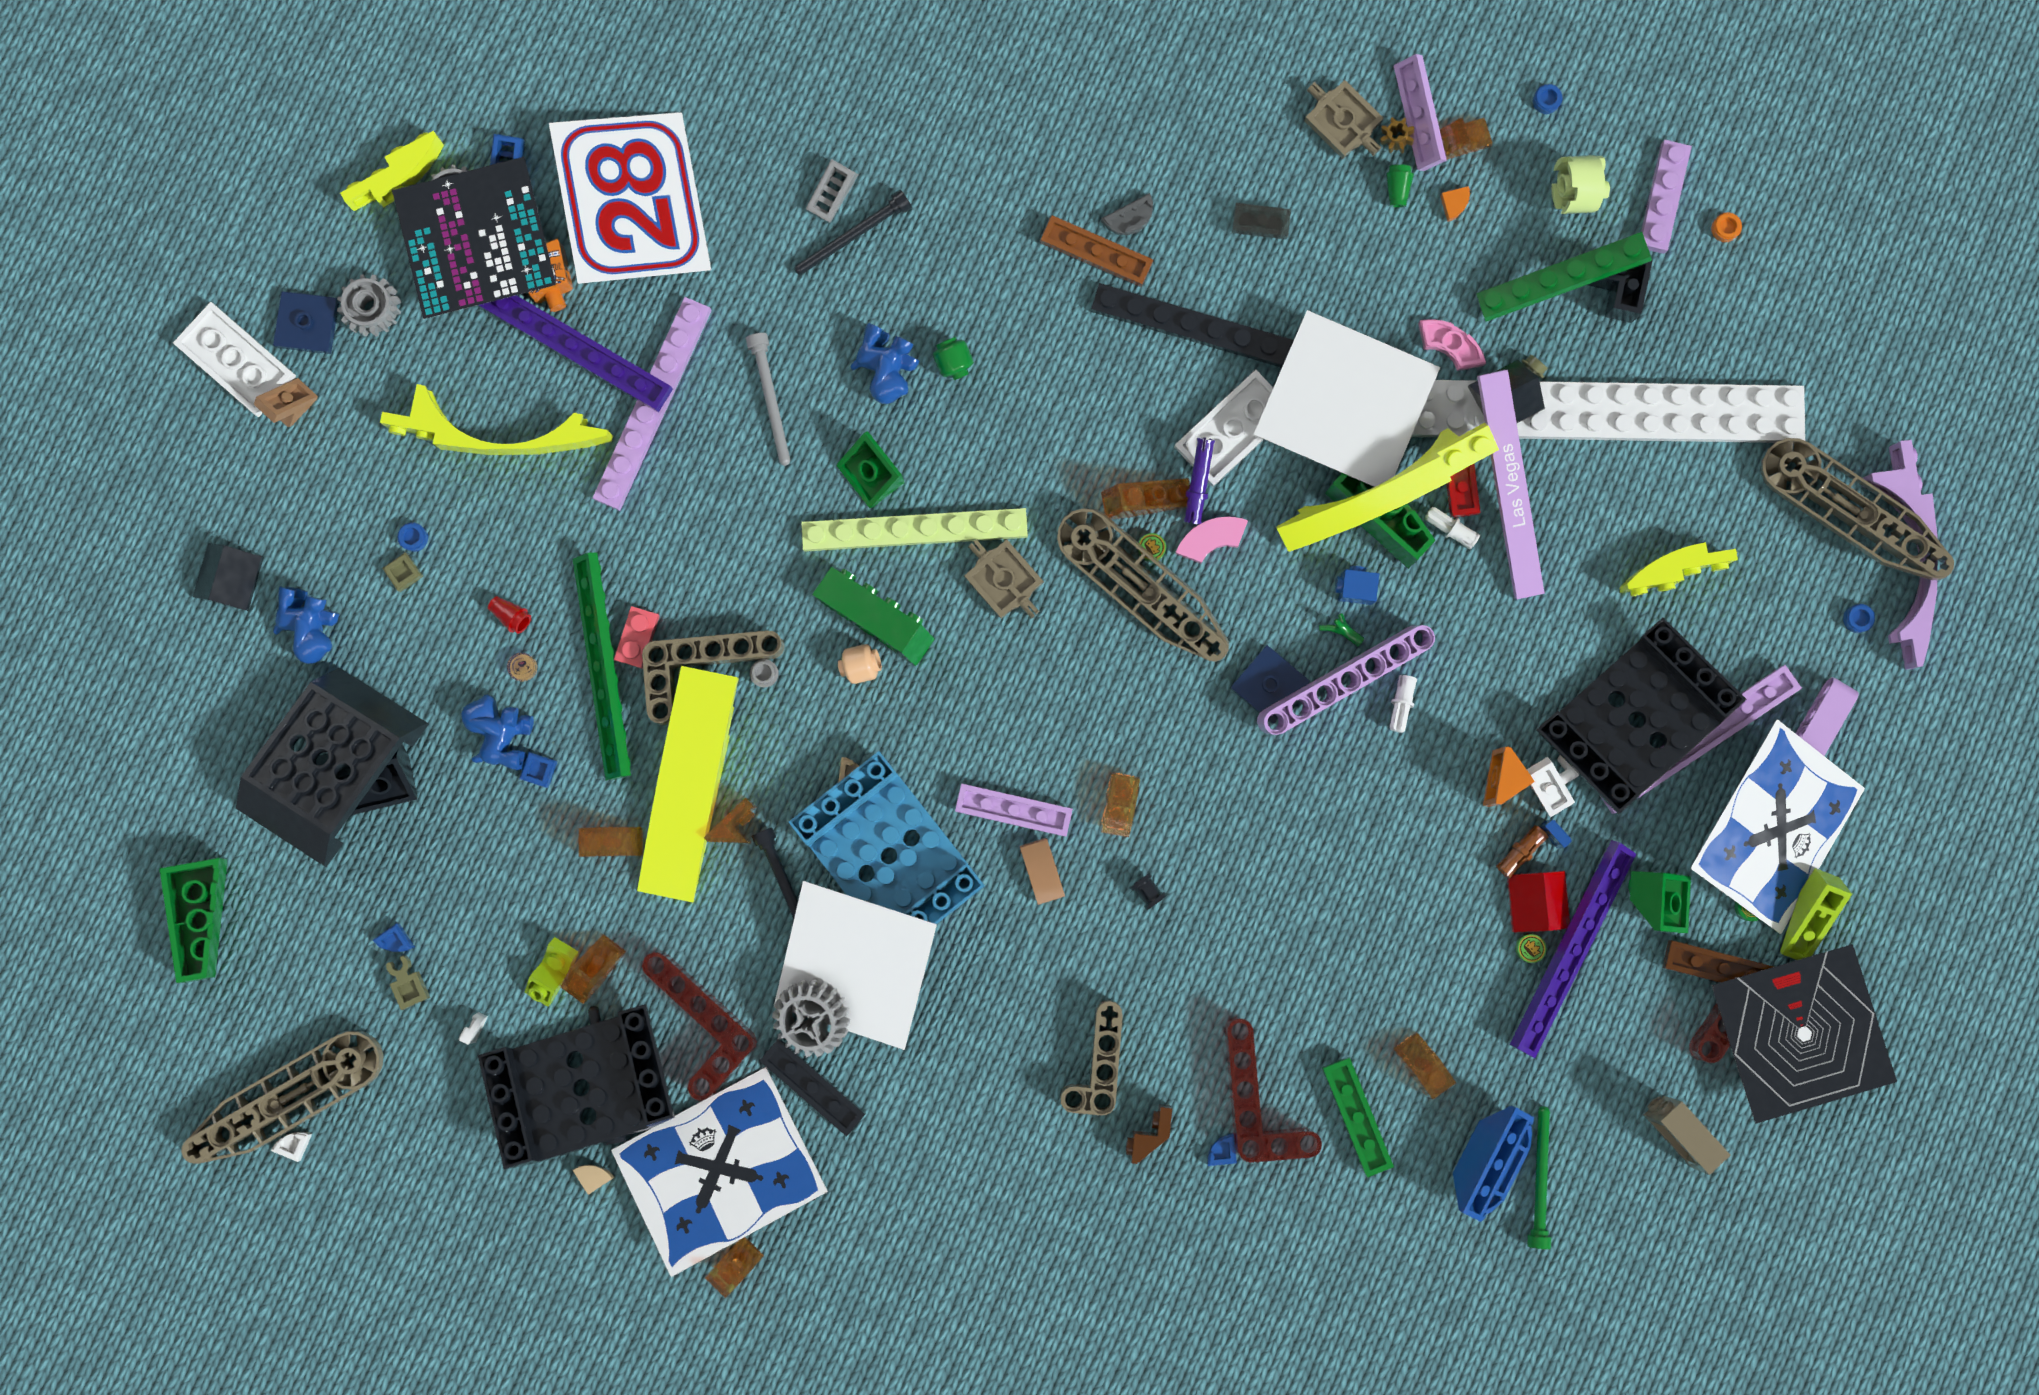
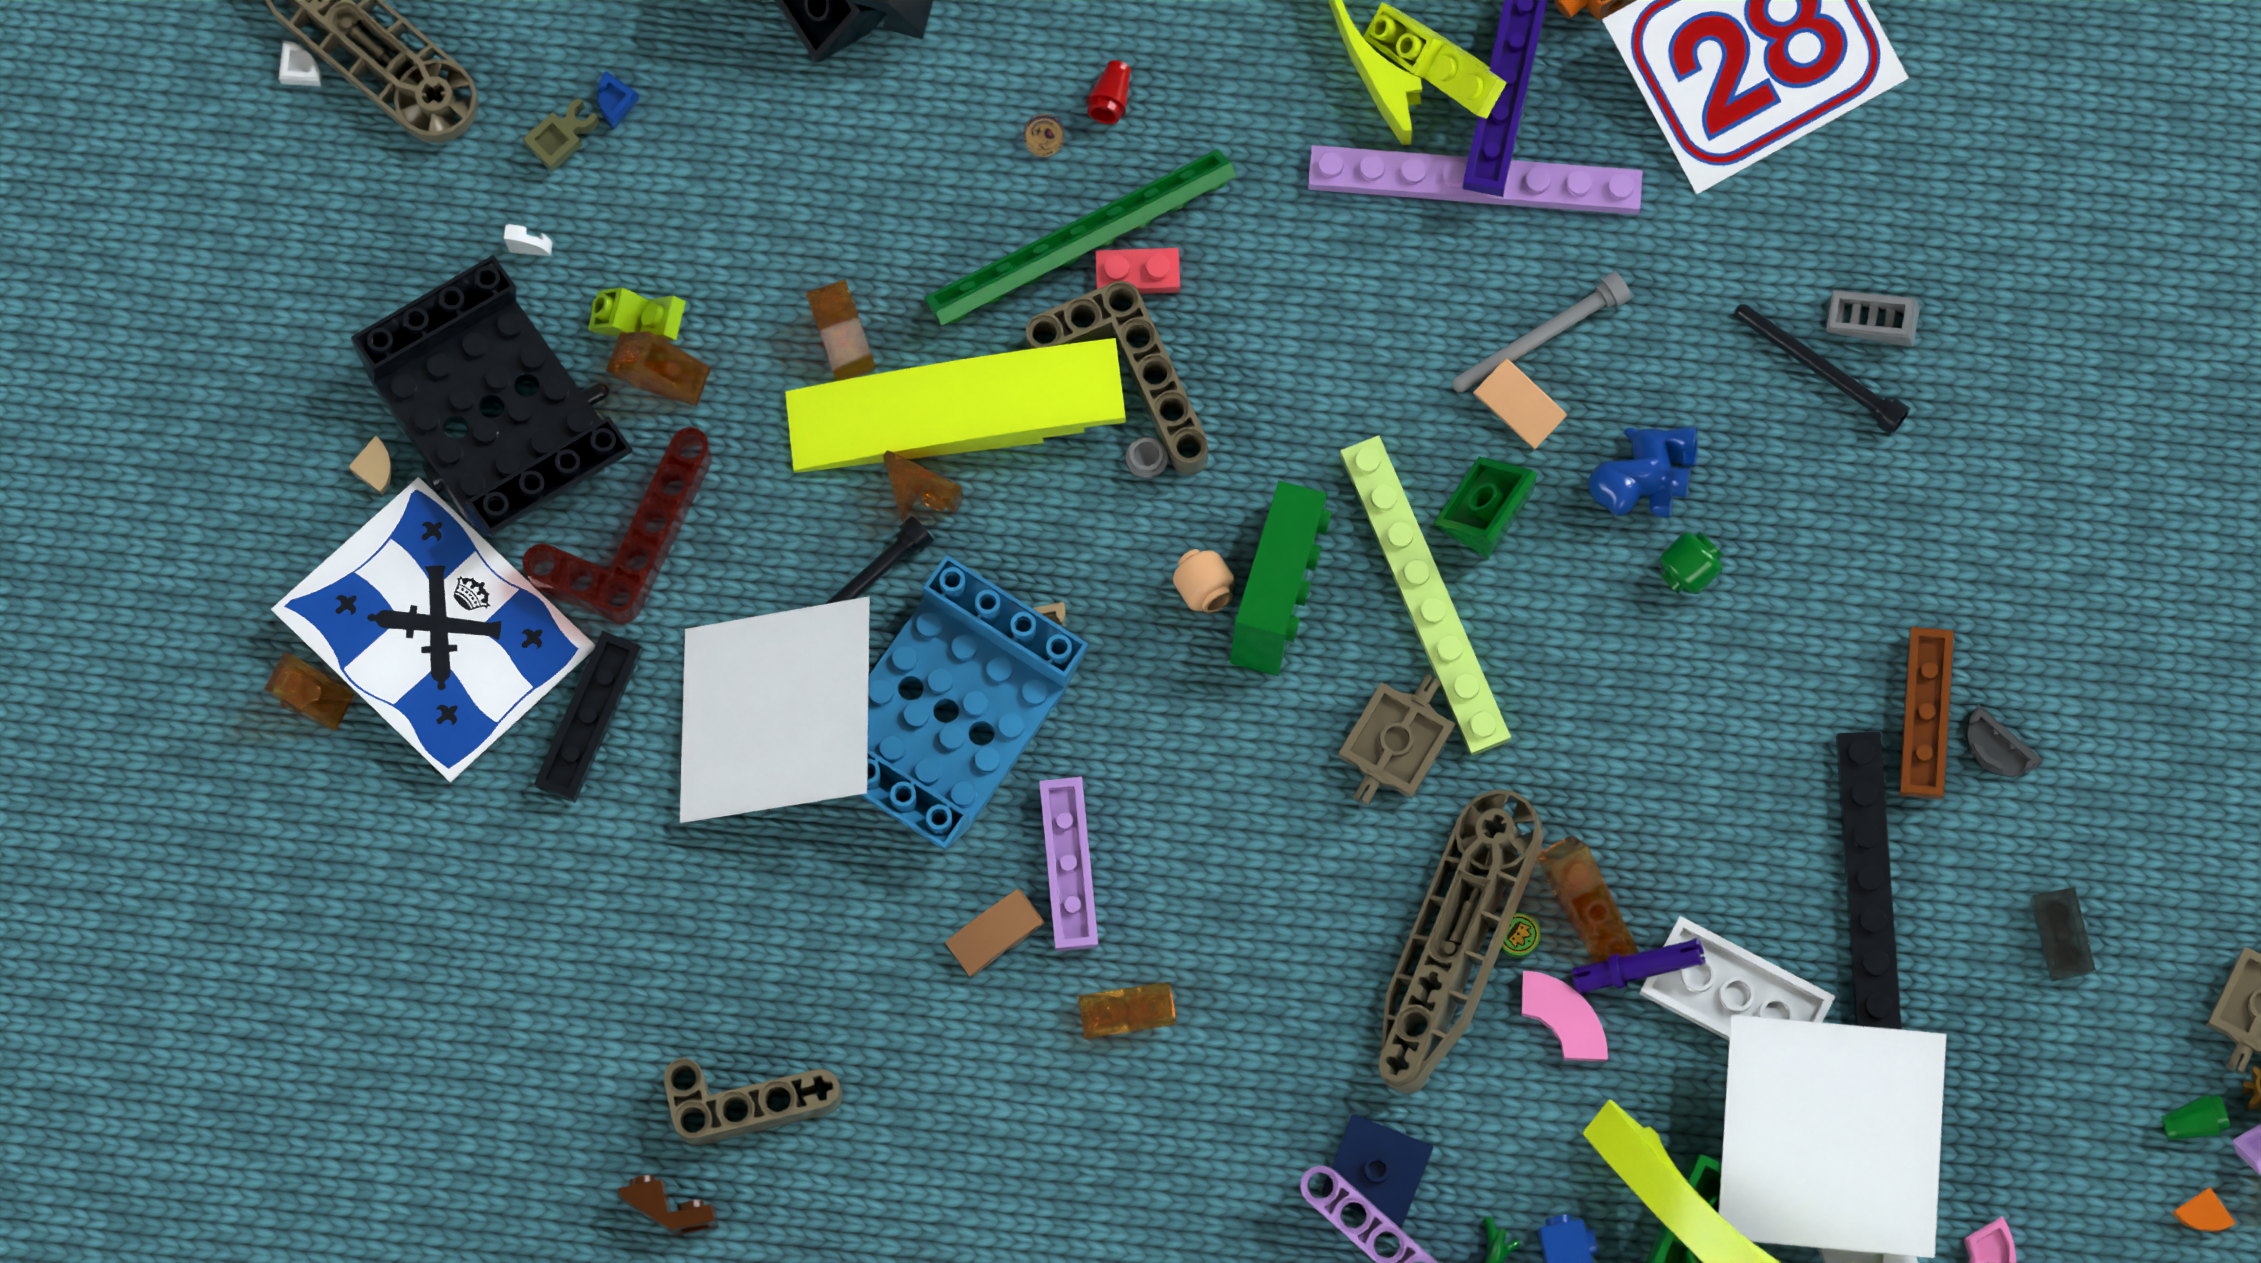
camera: 75 degrees right, 10 degrees down
blue animal [461,695,534,770] -> none
blue tile [519,752,558,788] -> none
light grey gear [772,979,850,1057] -> none
black bush [1129,872,1167,910] -> none
none -> neon yellow slope [1363,2,1507,119]
none -> light nougat slope [1473,358,1567,450]

